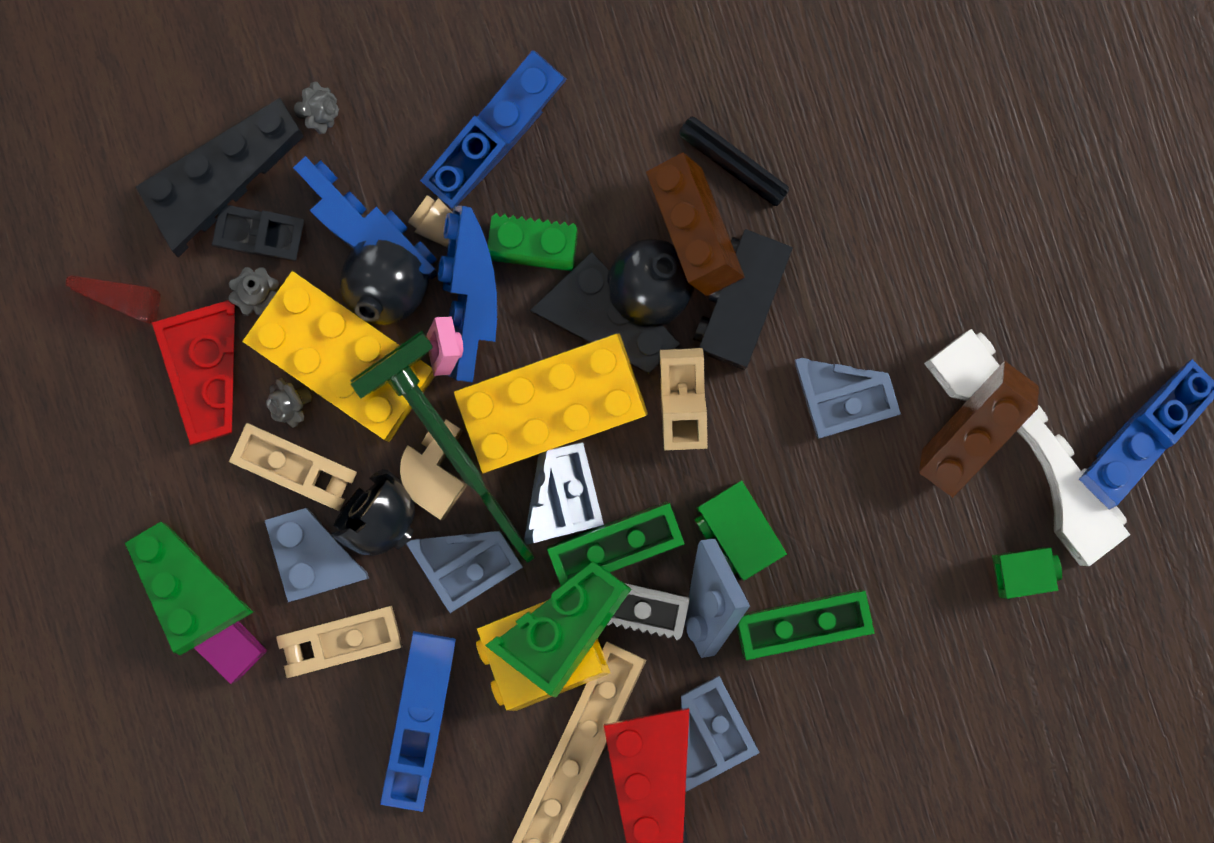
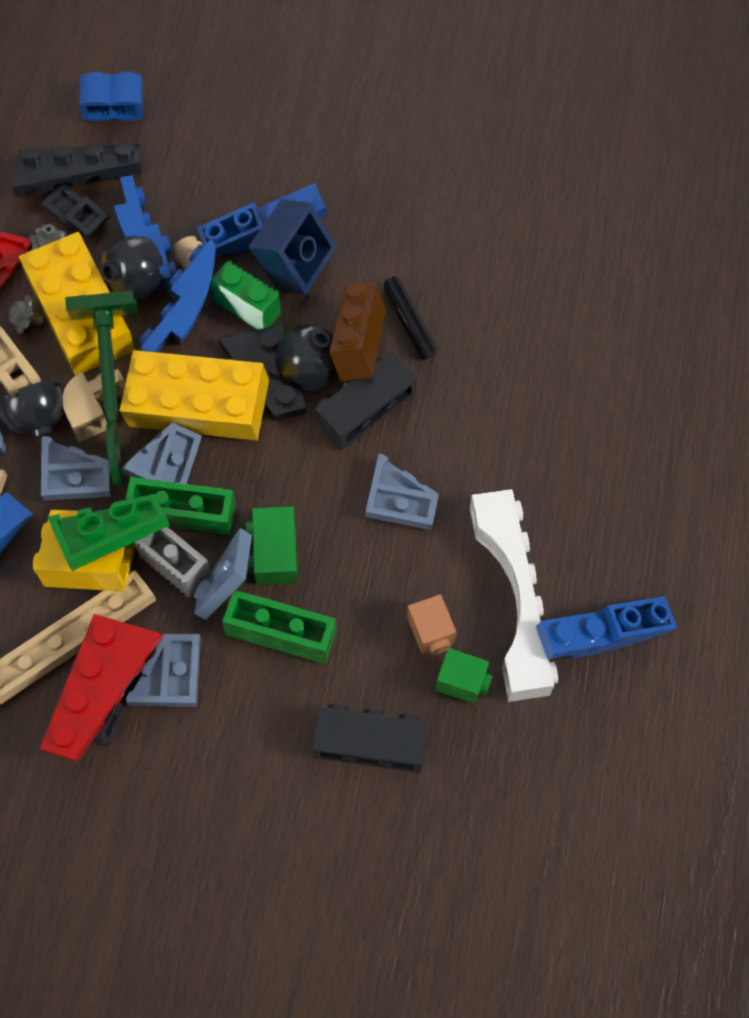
camera: 25 degrees right, 20 degrees down
dark grey plant [294,81,339,134] -> none
bright pink plate [426,316,463,376] -> none
tan brick [660,348,707,451] -> none
reddish brown brick [919,361,1039,498] -> none
none -> blue brick [79,72,144,122]
none -> dark blue brick [249,199,337,295]
none -> black brick [312,704,428,773]
none -> nougat brick [407,594,456,655]

